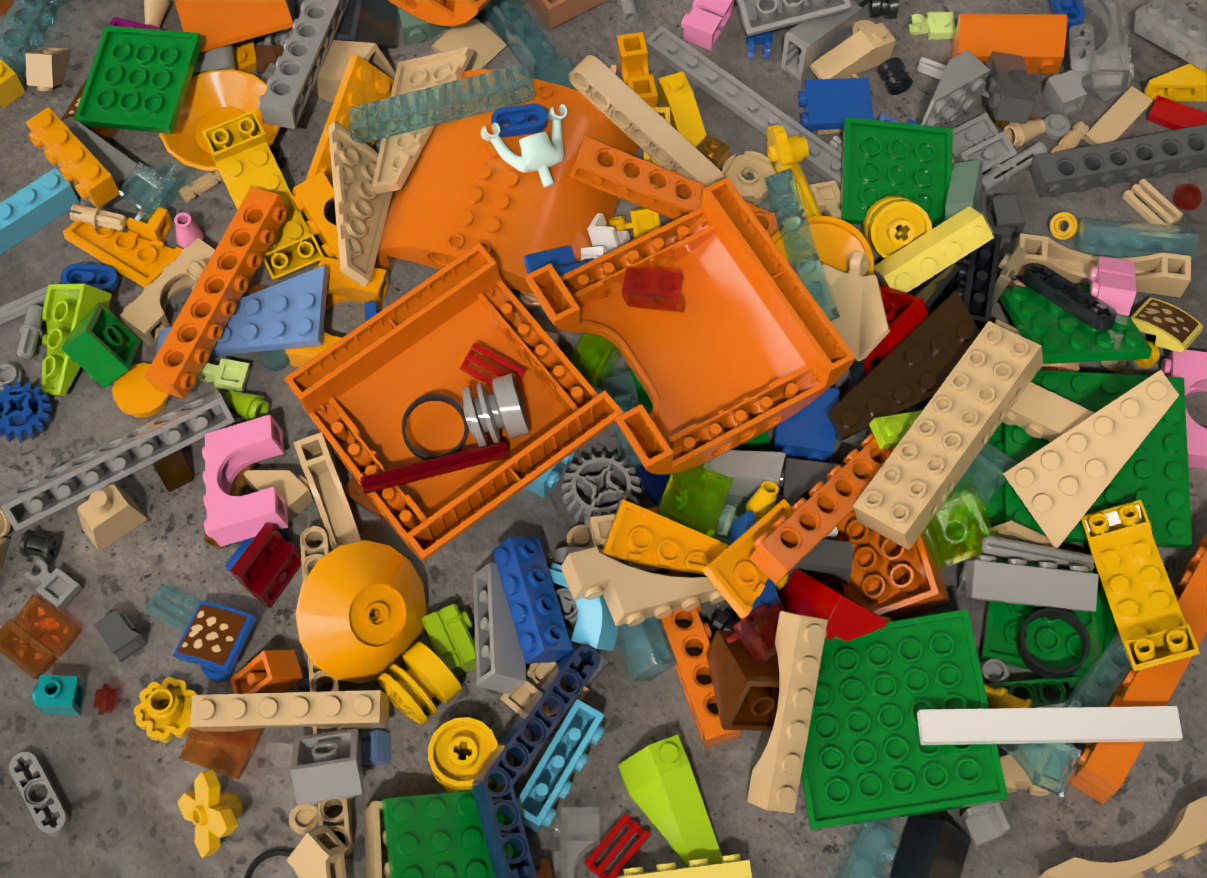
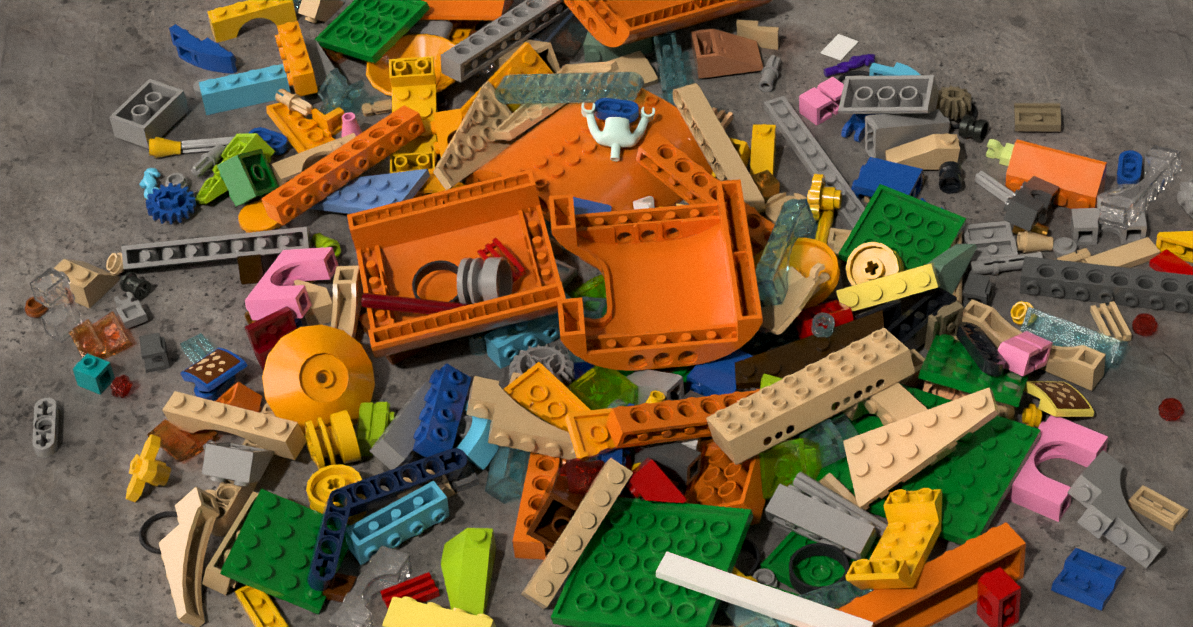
camera: 30 degrees right, 20 degrees down
tan torso [77,484,147,552] -> none
yellow plant [134,677,197,743] -> none
yellowish green plate [198,358,251,392] -> none
medium blue slope [359,729,391,767] -> none
light orange arch [617,32,658,107] -> none
clear red bracket [621,267,686,313] -> none
light grey slope [921,50,990,127] -> none
none -> clear light blue bush [811,313,835,338]

